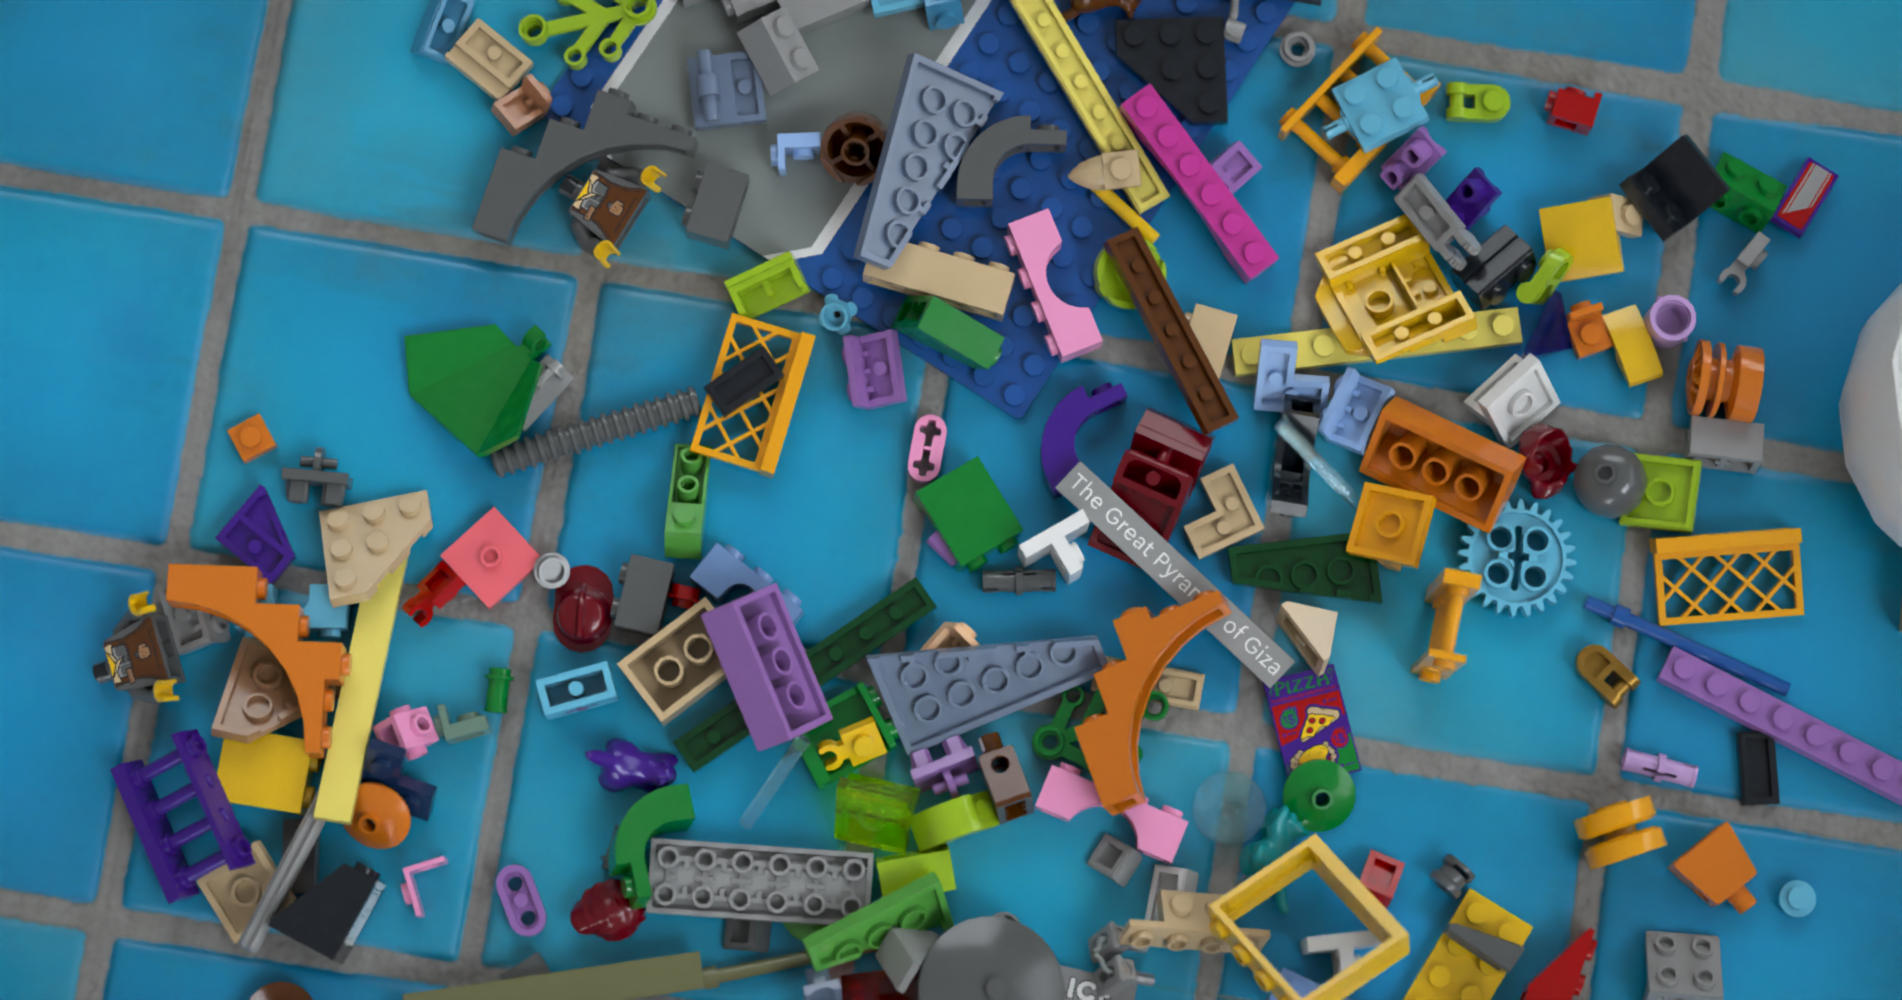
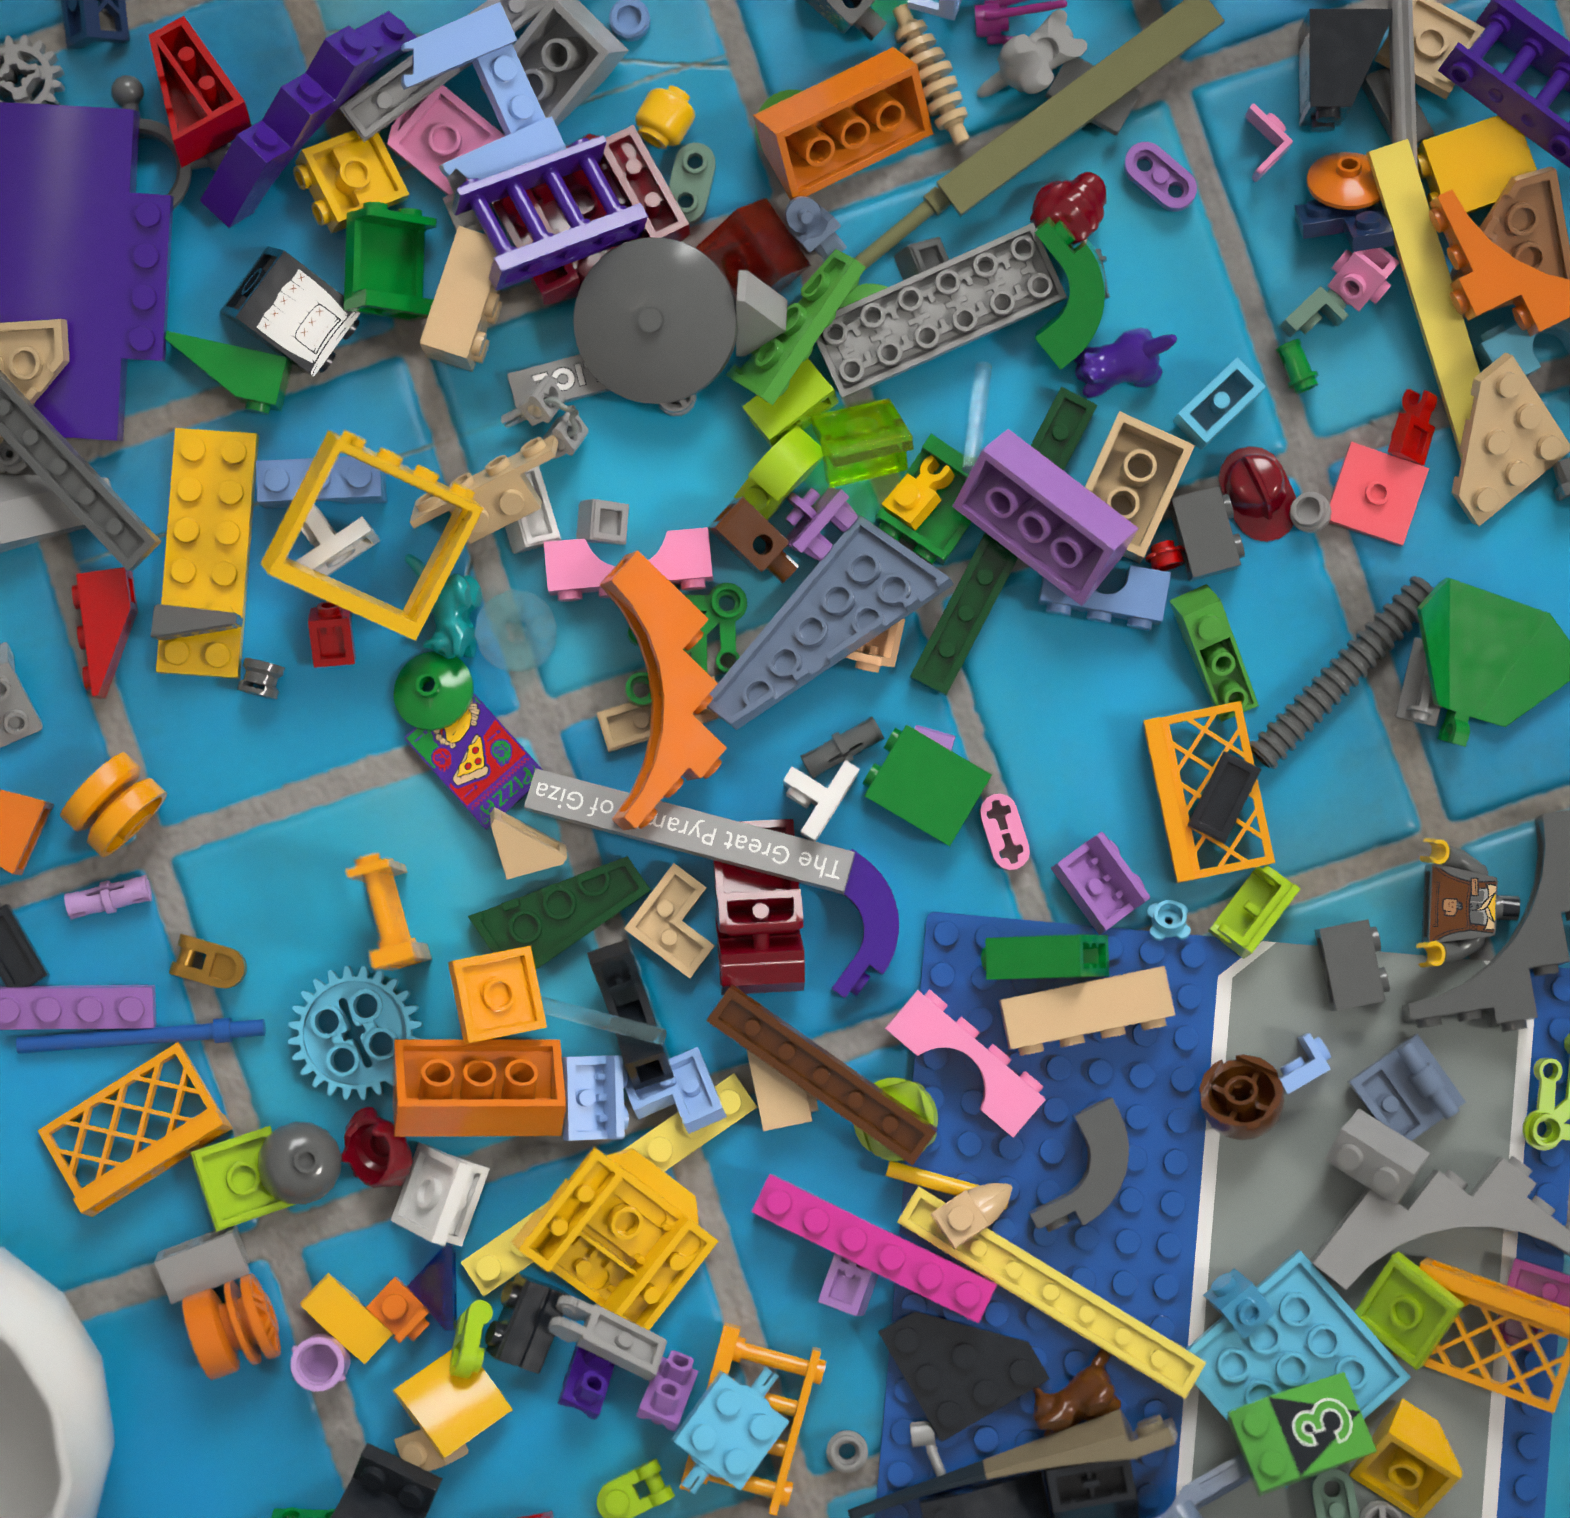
camera: 160 degrees right, 5 degrees up
sand blue wing [853,53,1004,270] -> none
light grey plate [1716,231,1770,296] -> none

